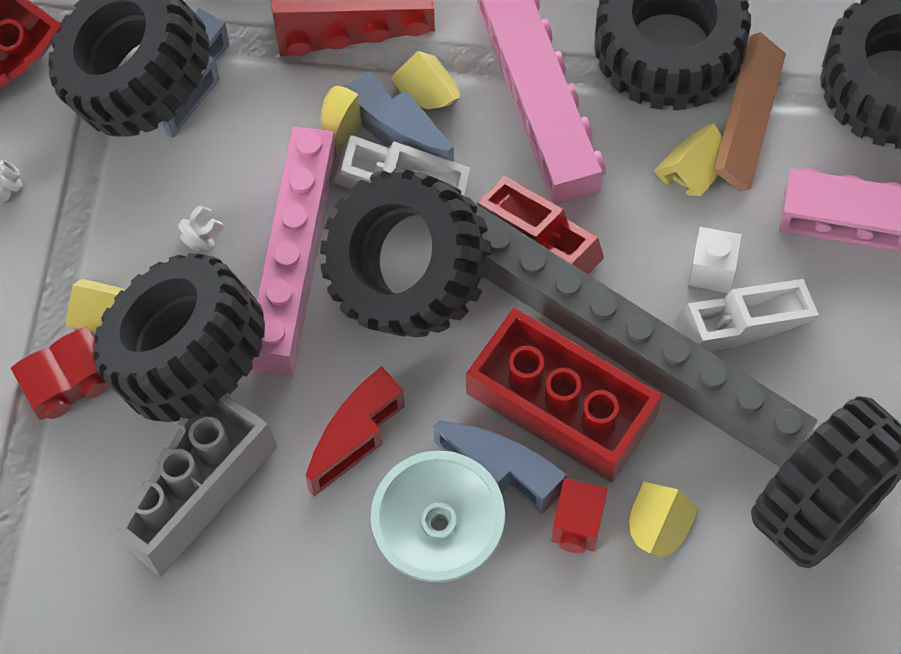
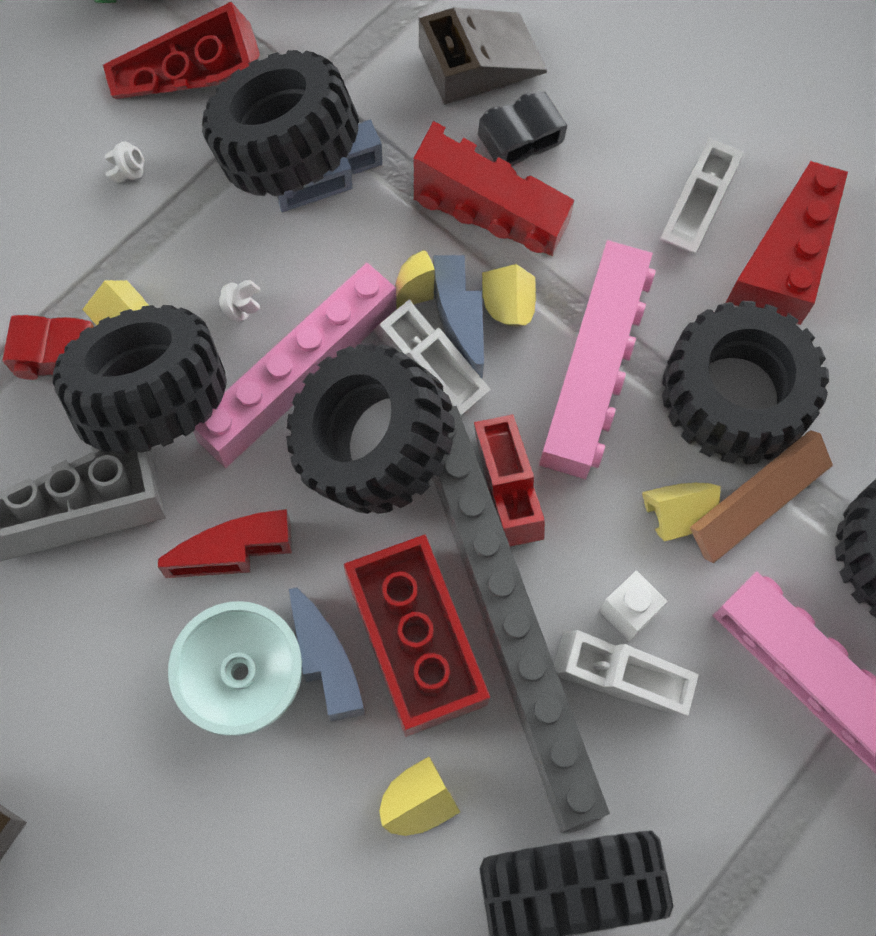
camera: 30 degrees right, 5 degrees up
red brick [551,478,608,553] -> none

